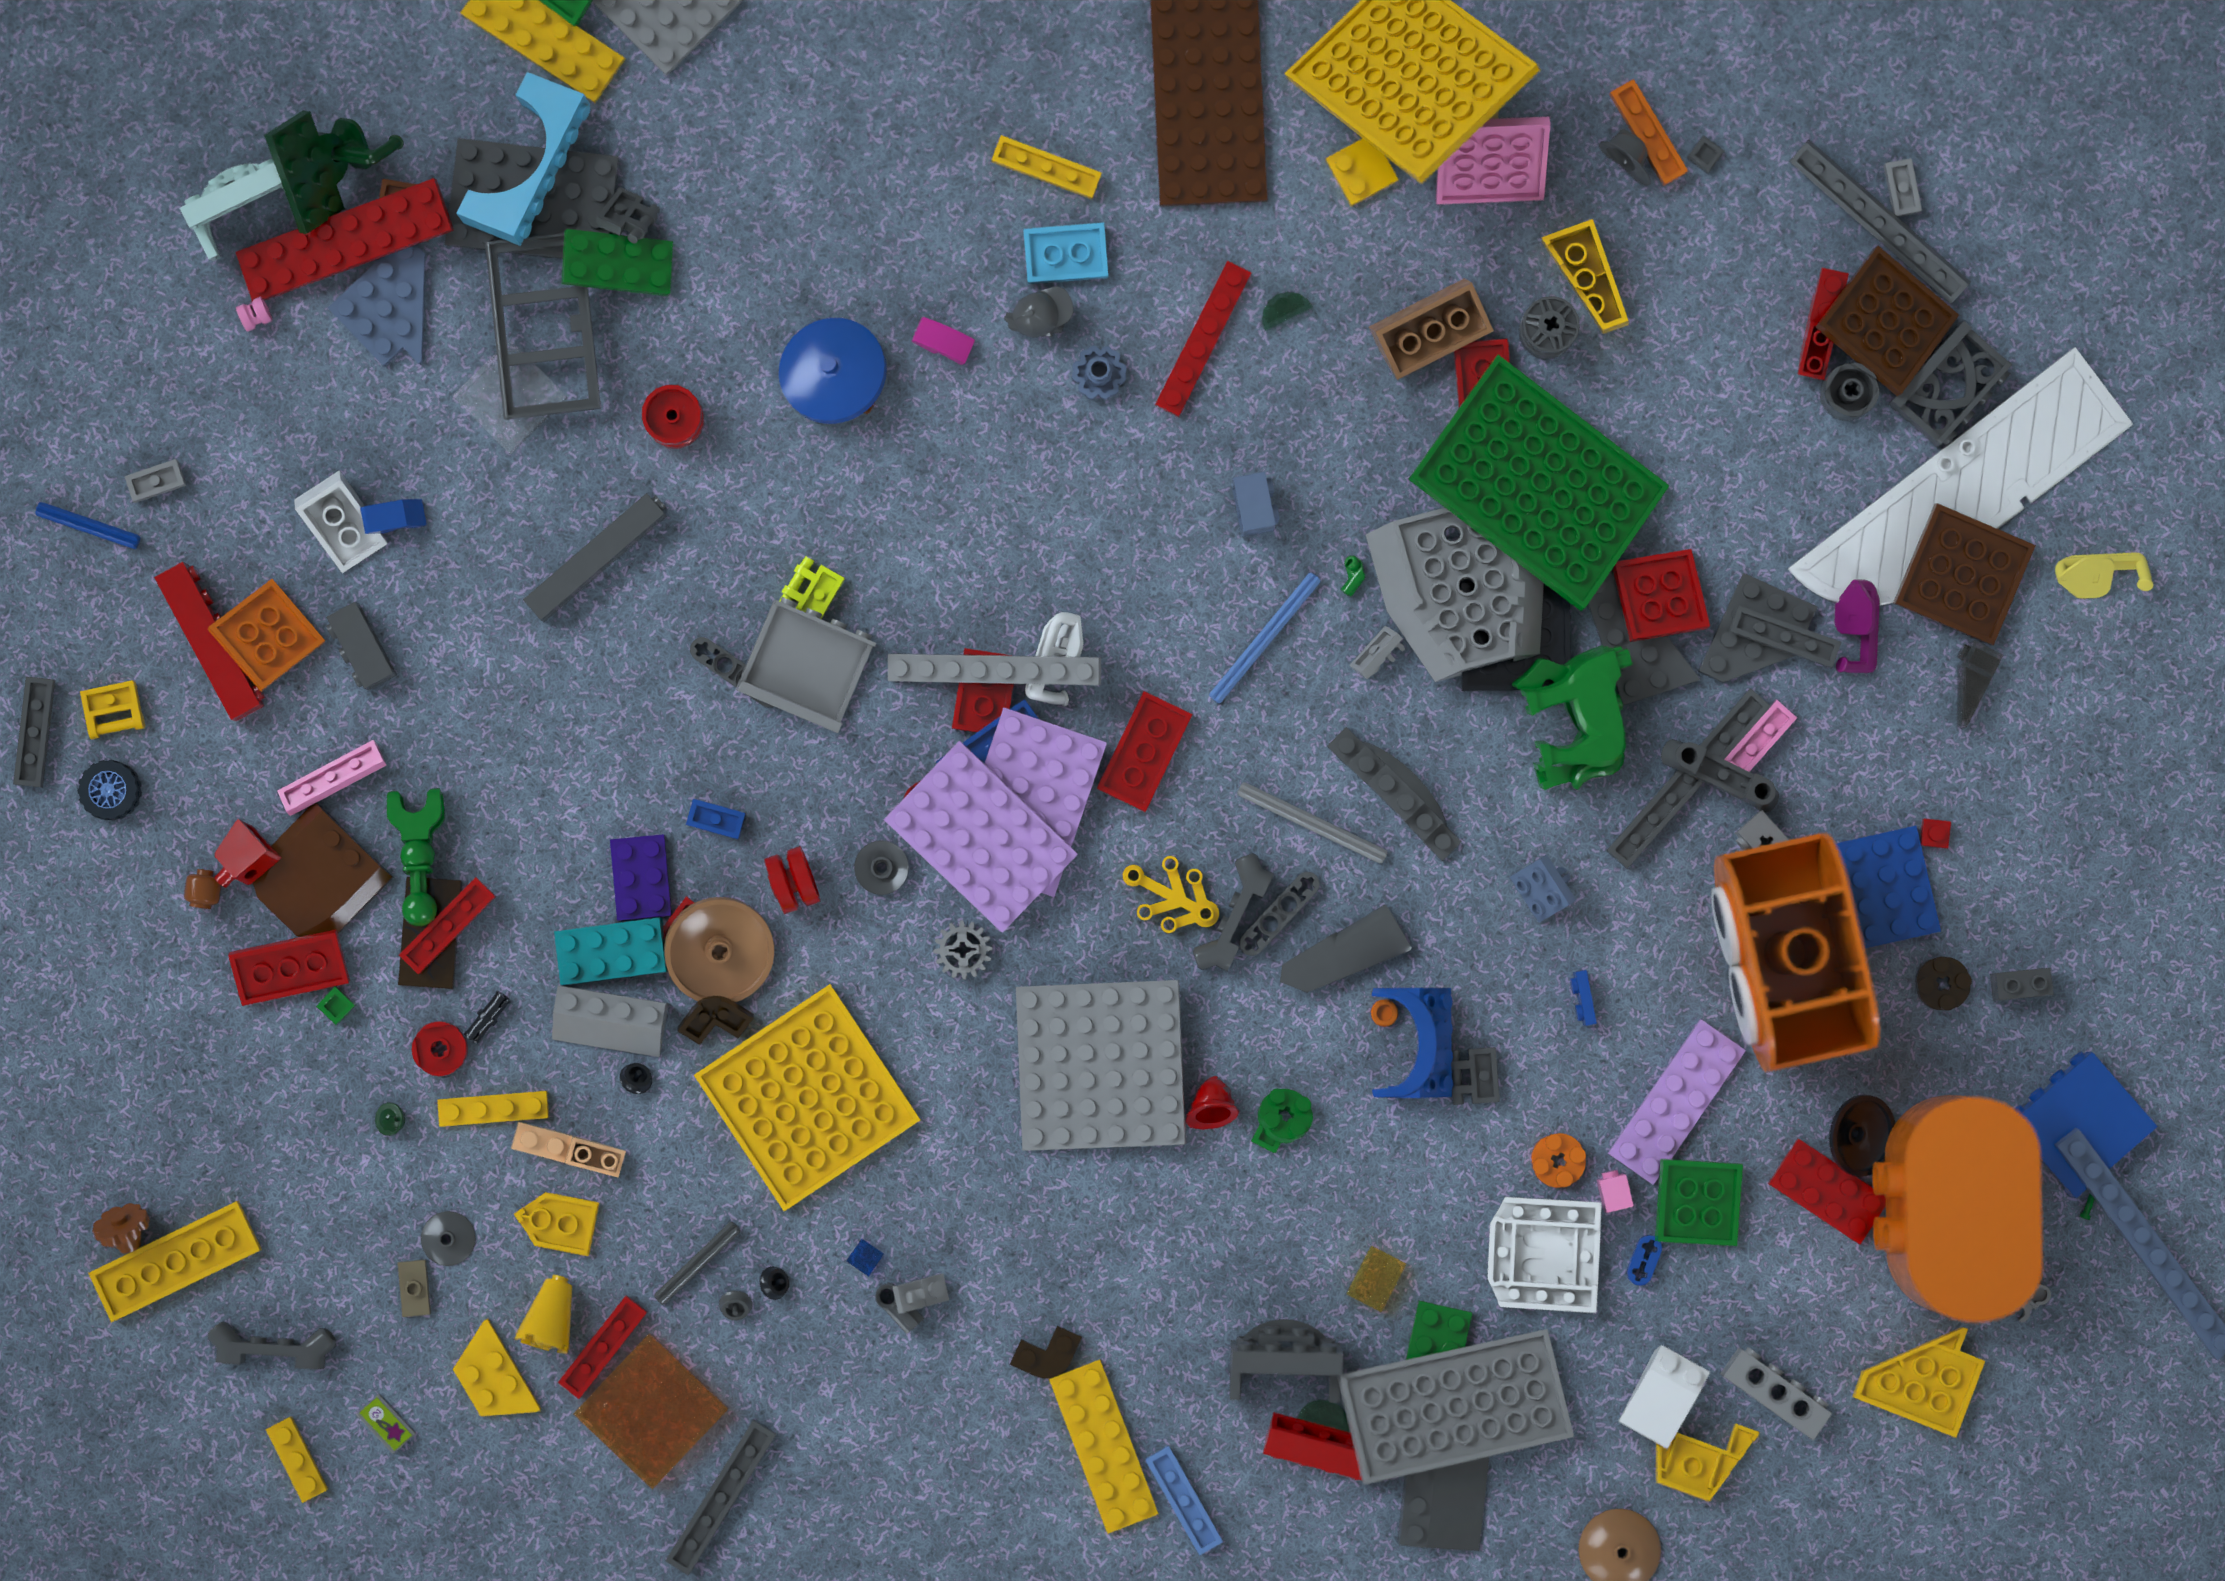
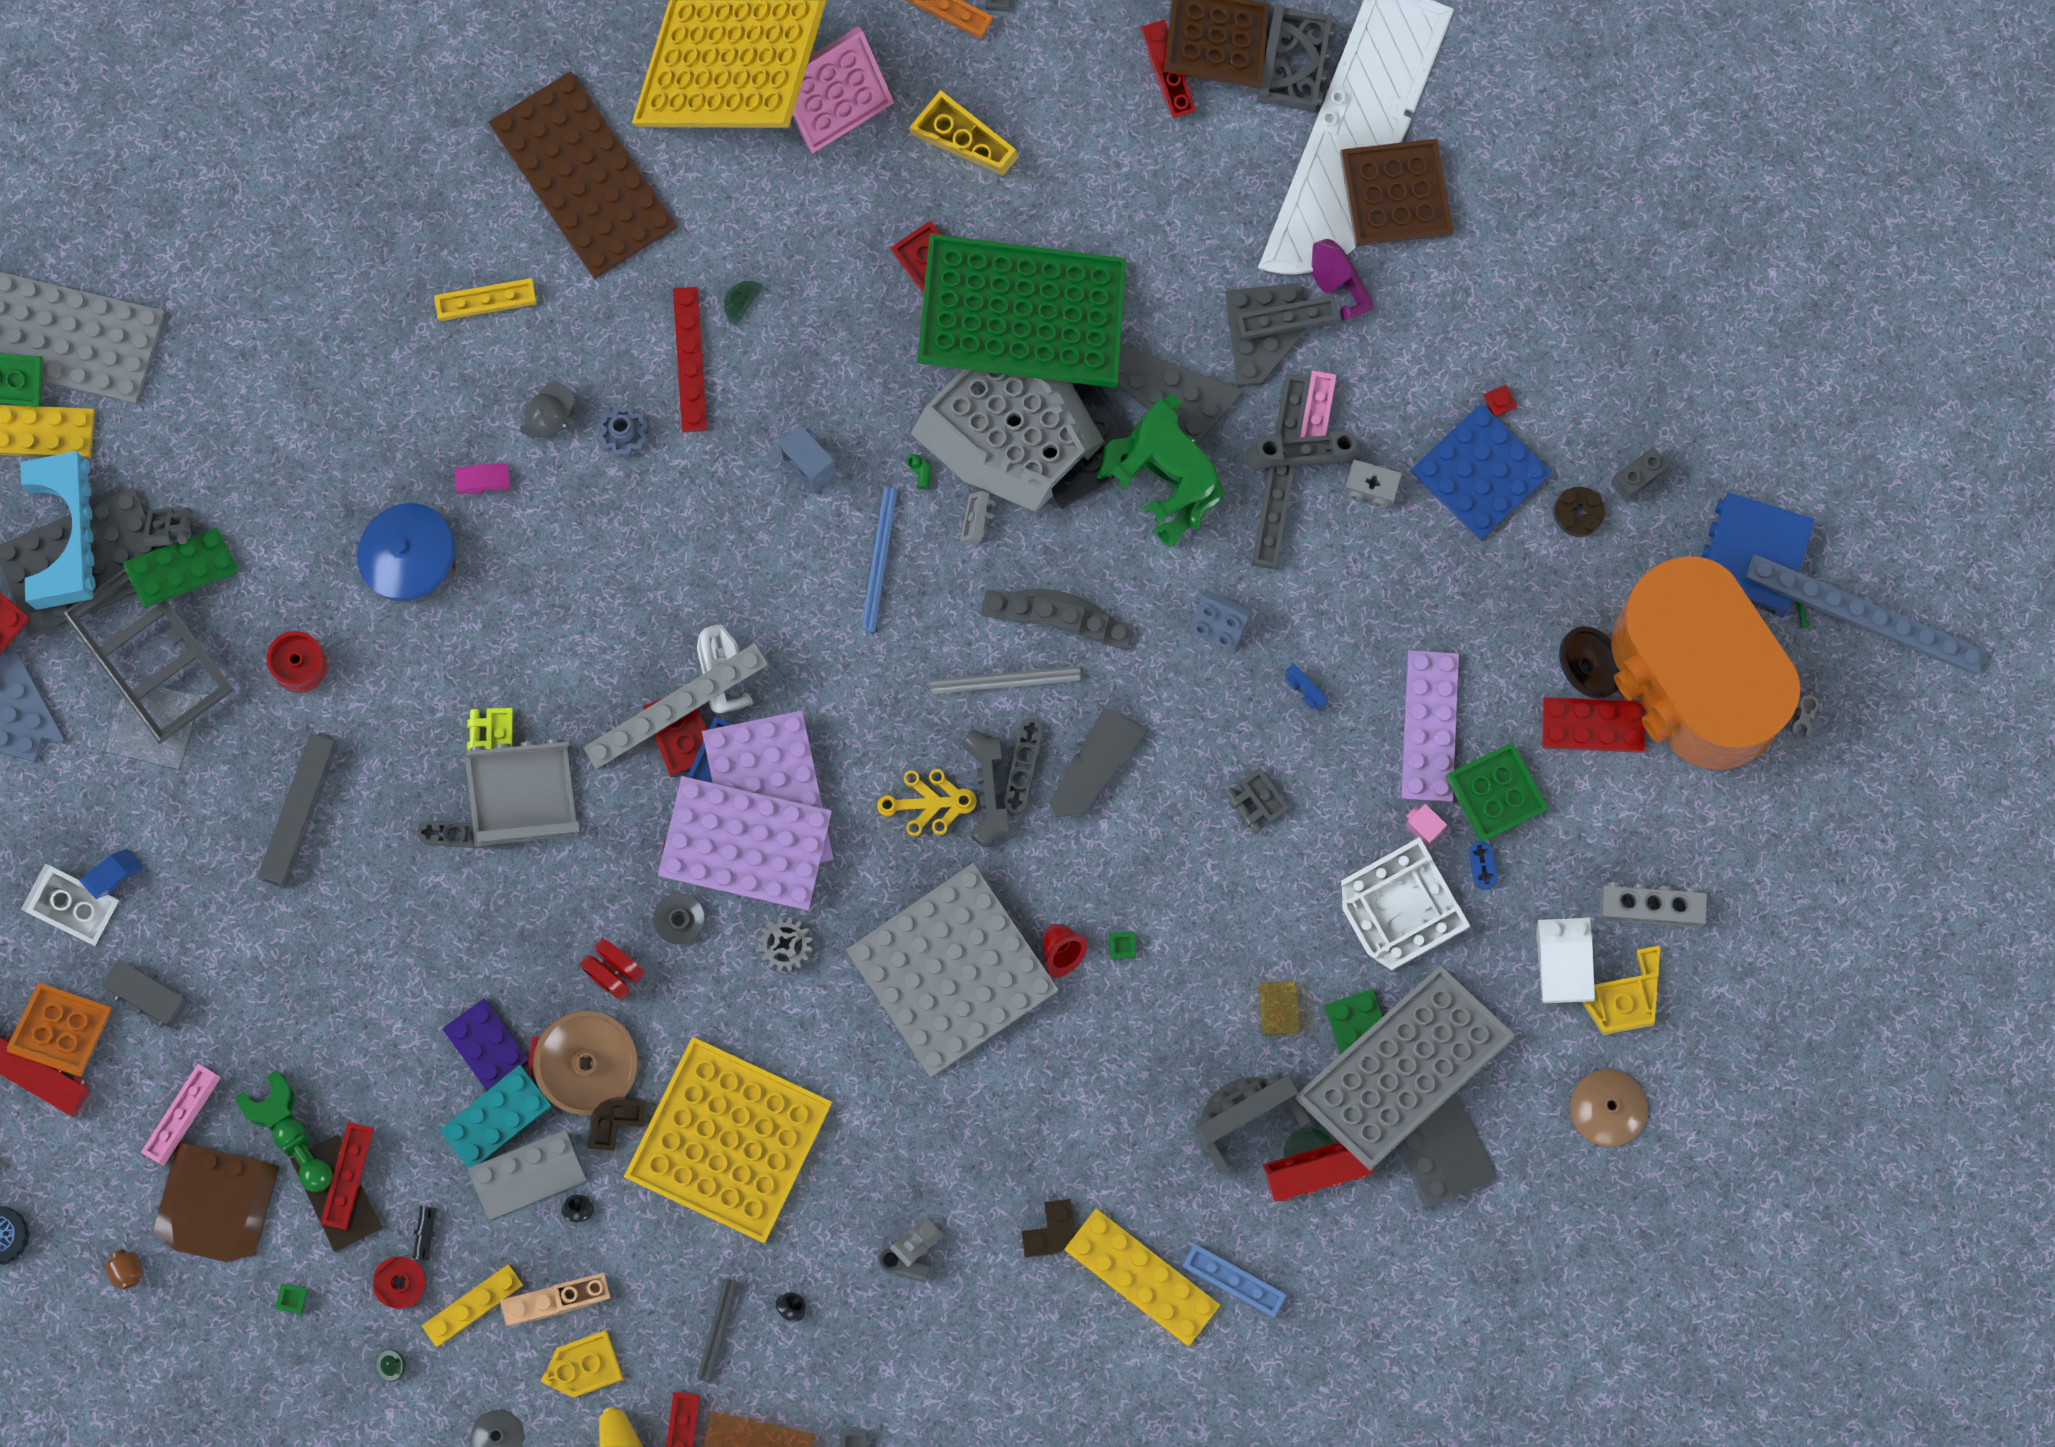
camera: 30 degrees left, 10 degrees down
red torso [214,819,282,888] -> none
red plate [228,929,350,1006] -> none
blue plate [686,799,746,840] -> none
dark grey hat [719,1290,753,1321] -> none
clear blue tile [847,1238,884,1277] -> none
medium azure plate [1023,223,1108,284] -> none
red plate [1097,691,1193,812] -> none
green plate [1257,1088,1313,1143] -> none
yellow plate [1325,138,1399,207] -> none
medium nougat slope [1369,278,1494,380] -> none
orange tile [1371,999,1398,1027] -> none
blue piece [1372,988,1453,1098] -> none
dark grey wheel [1519,296,1580,359] -> none
orange plate [1531,1133,1586,1188] -> none
dark grey piece [1599,129,1651,186] -> none
red plate [1613,549,1710,642] -> none
orange brick [1711,832,1879,1072] -> none
dark grey brick [1820,363,1880,421] -> none
yellow wing [1852,1327,1985,1438] -> none
clear smoke slope [1957,640,2003,729] -> none
light yellow piece [2055,553,2154,599] -> none

